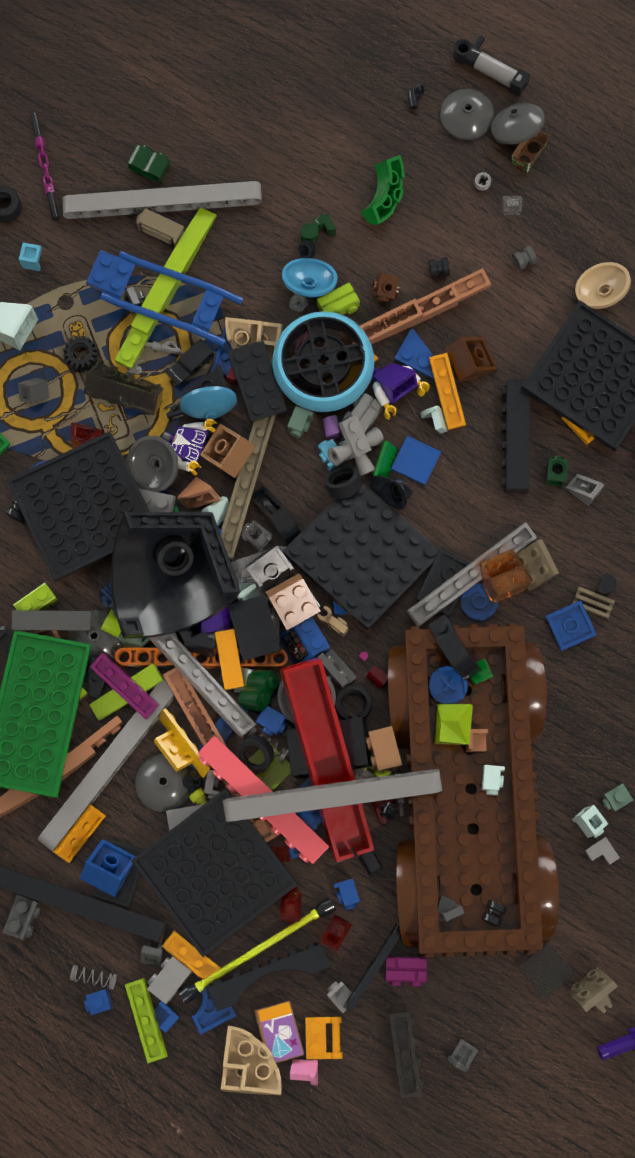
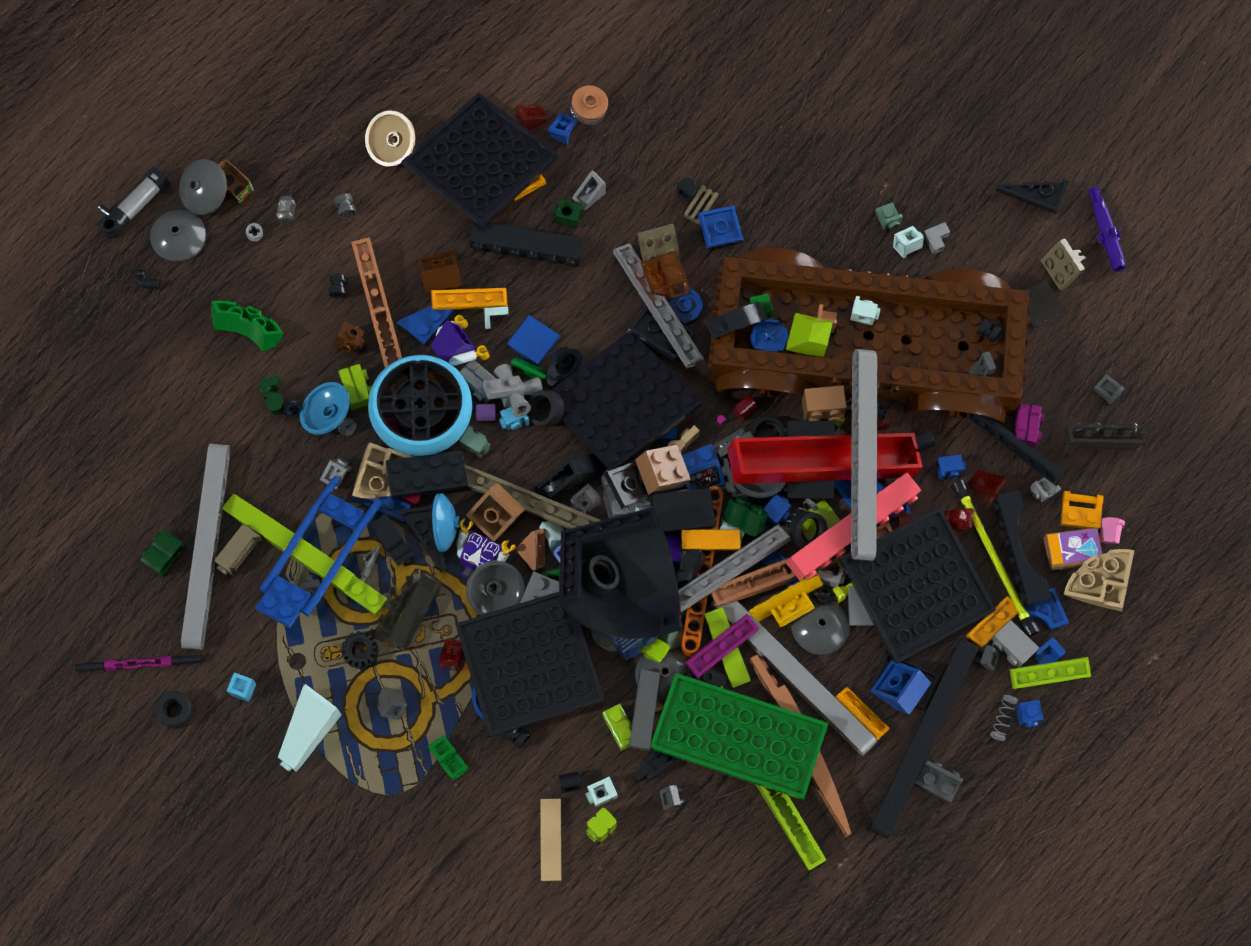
camera: 85 degrees left, 5 degrees down
none -> light grey bracket [320,458,352,489]

